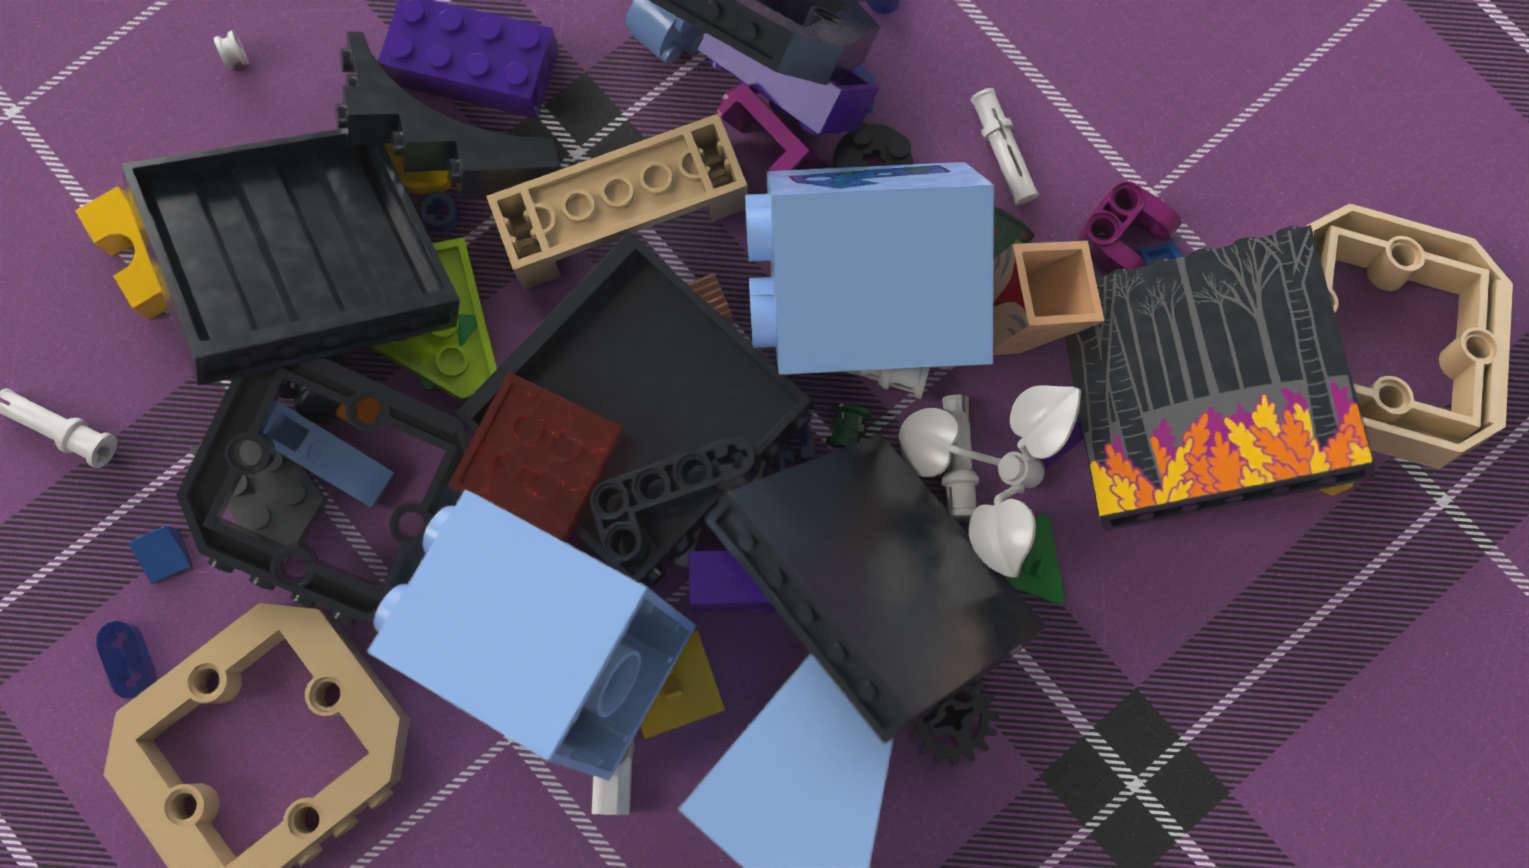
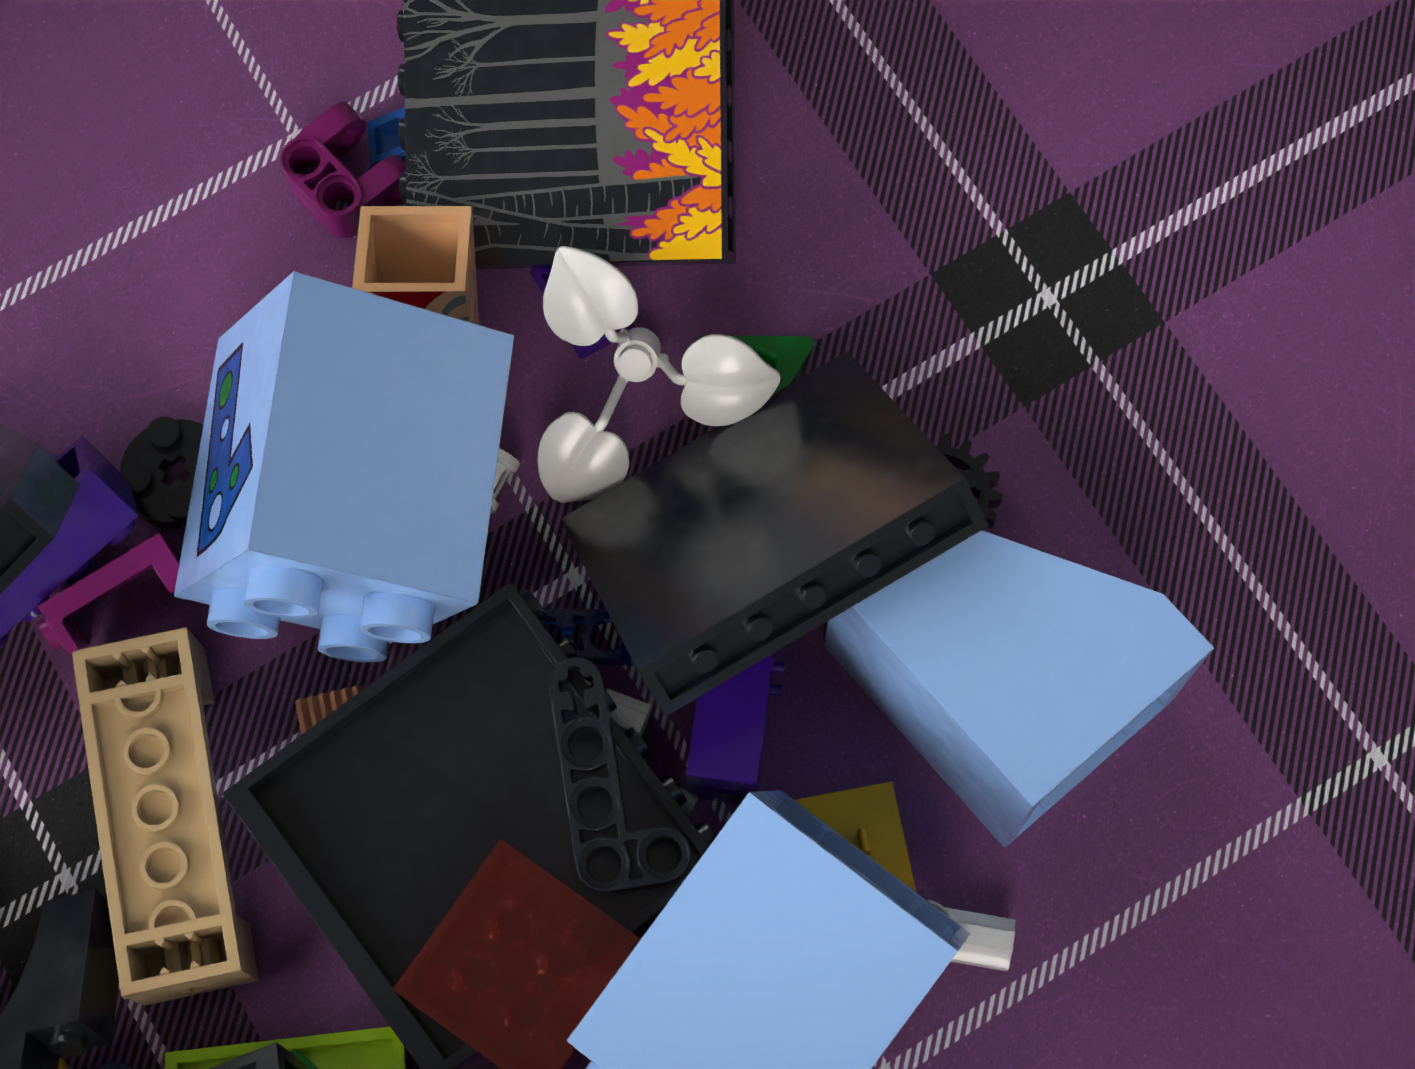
camera: 80 degrees left, 5 degrees down
dark green bush [826,403,872,450] -> none
white pin [941,395,979,522] -> none
white pin [971,88,1039,205] -> none

